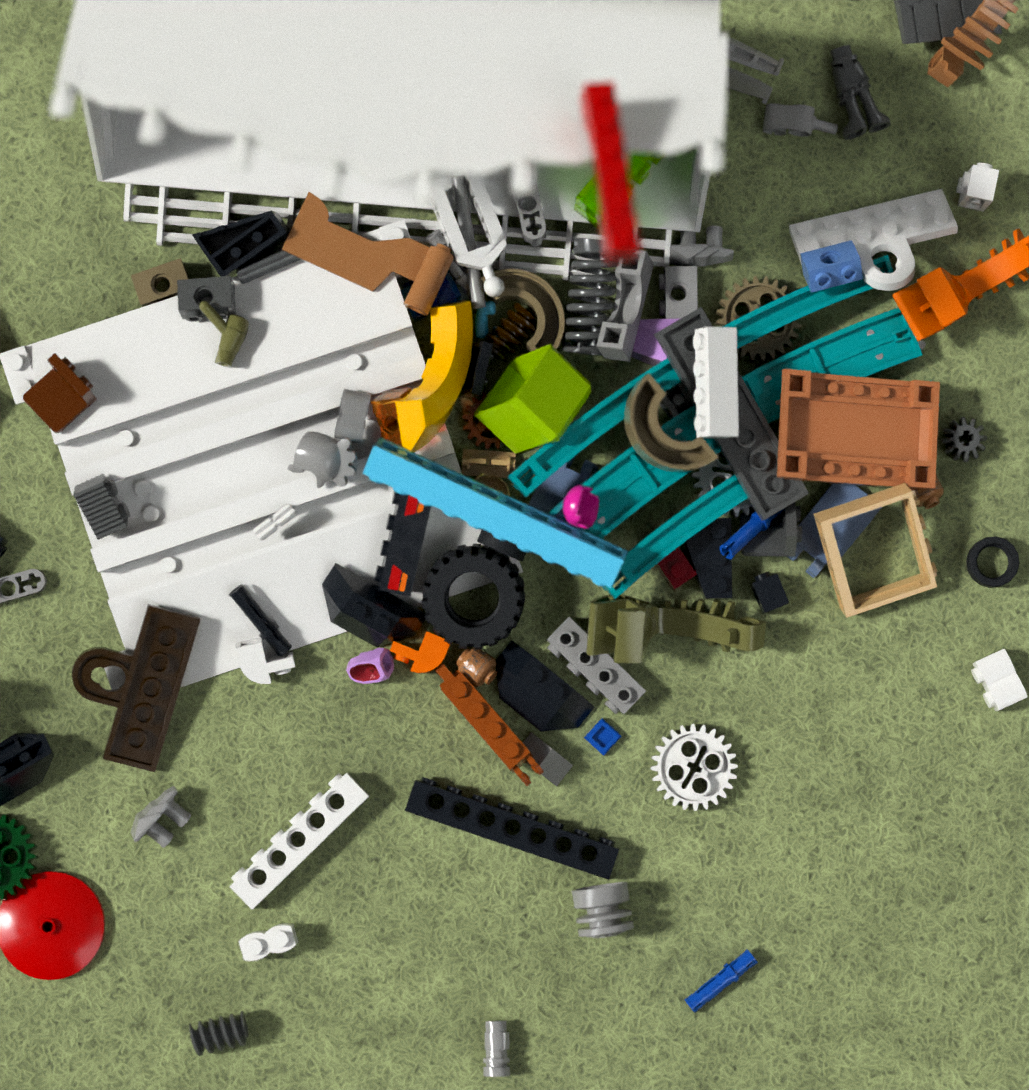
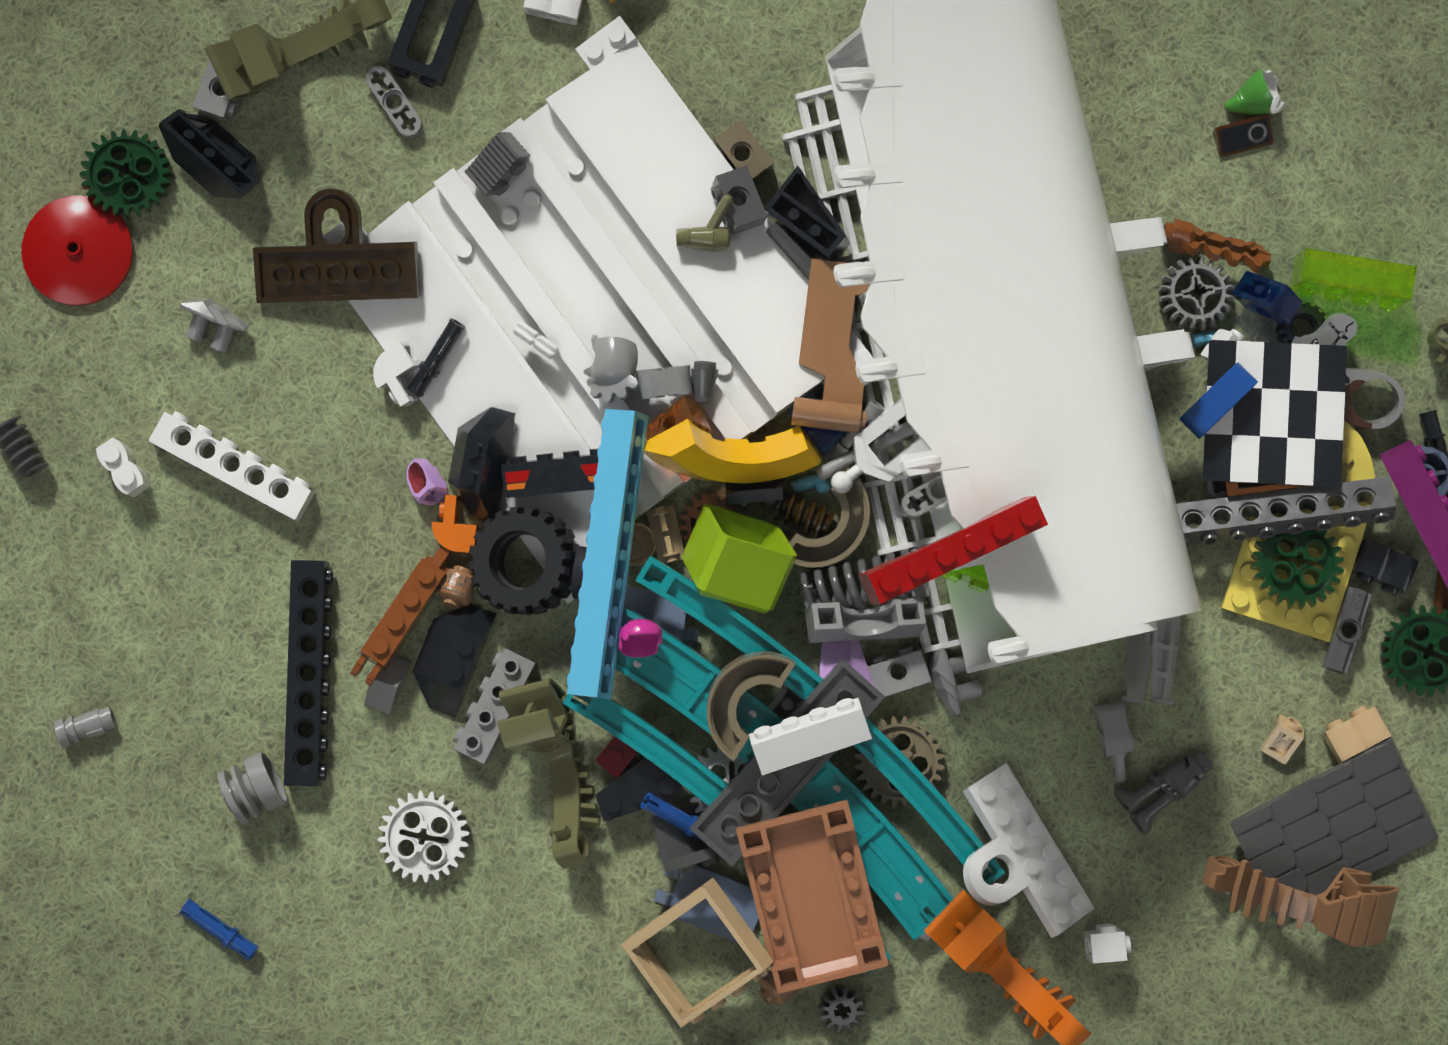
camera: 80 degrees right, 0 degrees up
reddish brown bracket [23,353,97,433] -> none
blue tile [584,718,621,756] -> none
black brick [750,571,789,614] -> none
medium blue brick [800,240,863,293] -> none
none -> dark grey cone [691,361,719,402]

